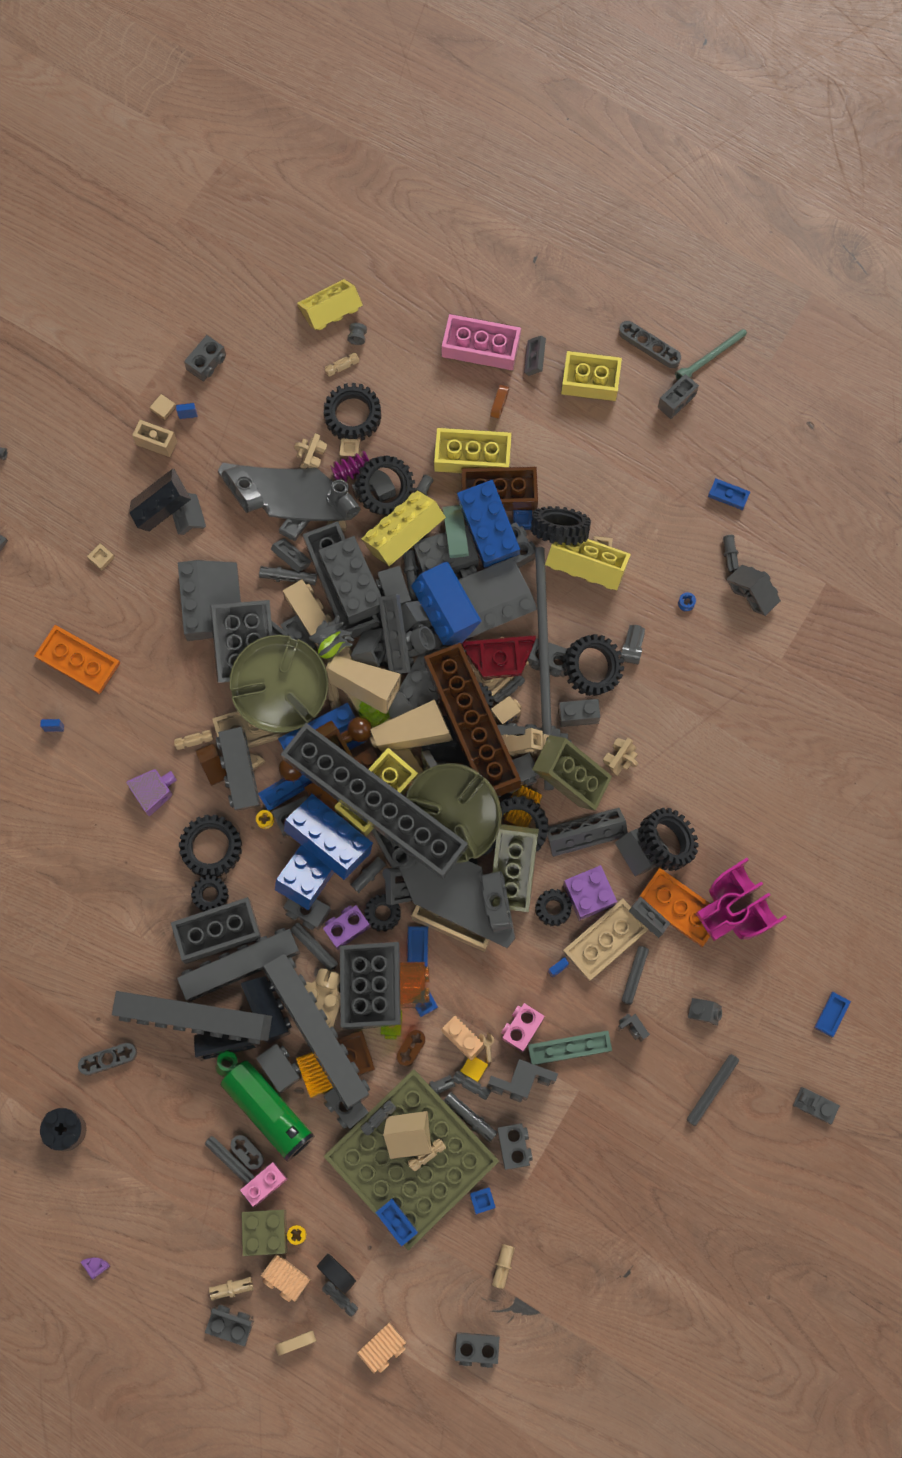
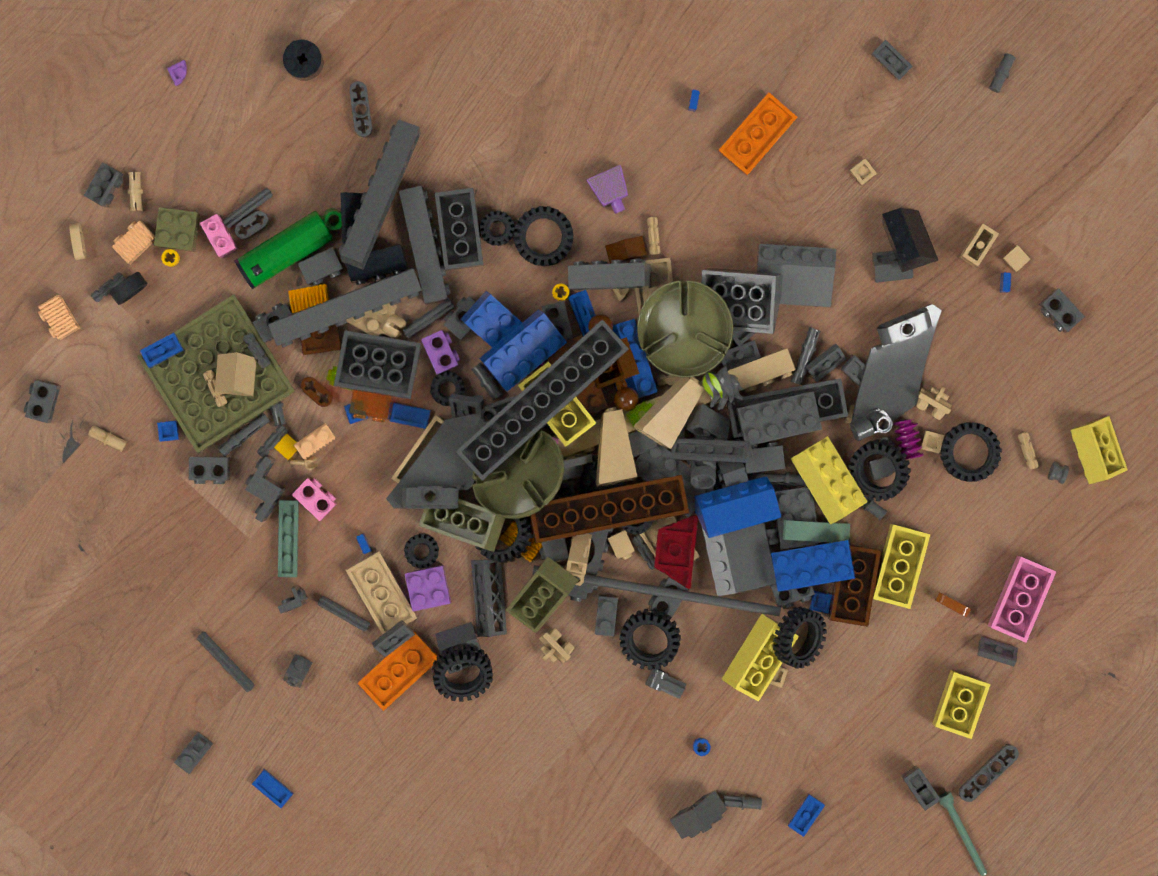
camera: 100 degrees right, 15 degrees up
dark pink piece [696,858,787,941] -> none

